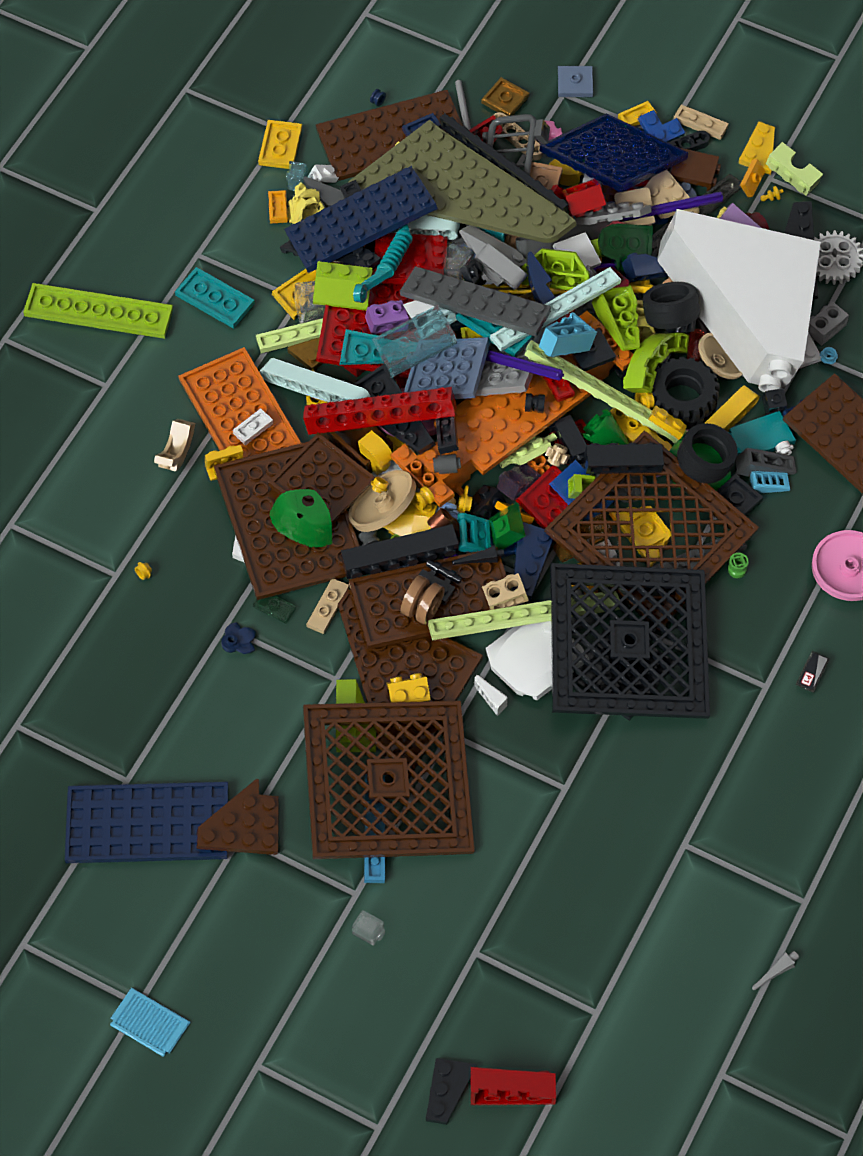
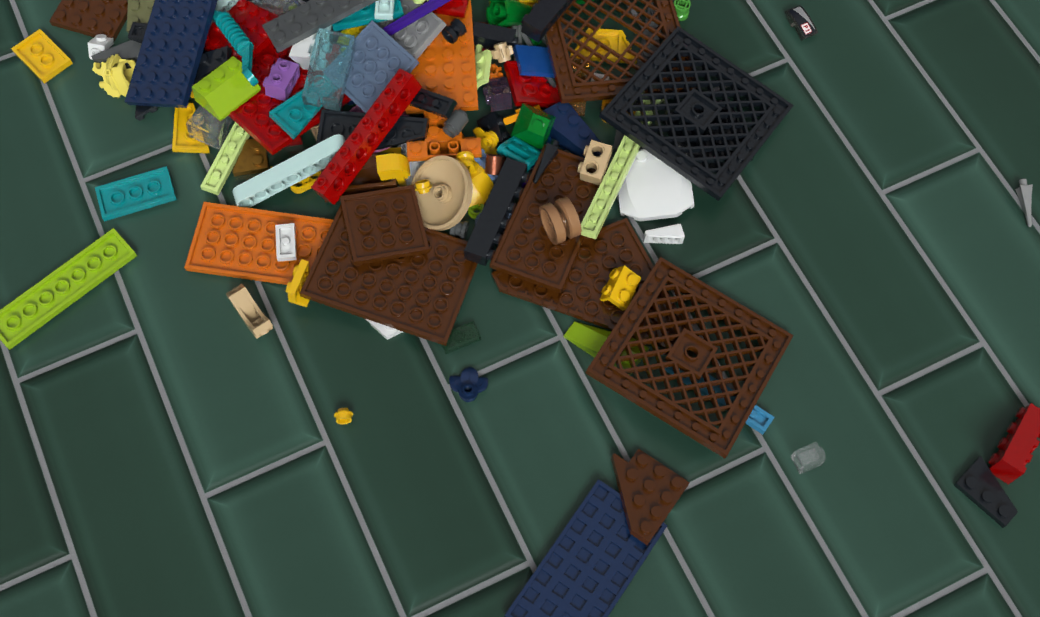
camera: 55 degrees left, 5 degrees up
light orange plate [268,190,288,224] -> none
green piece [269,489,332,547] -> none
clear light blue brick [286,161,308,190] -> none
tan plate [306,579,349,634] -> none
black plate [419,559,462,605] -> none
lime panel [568,474,595,499] -> none

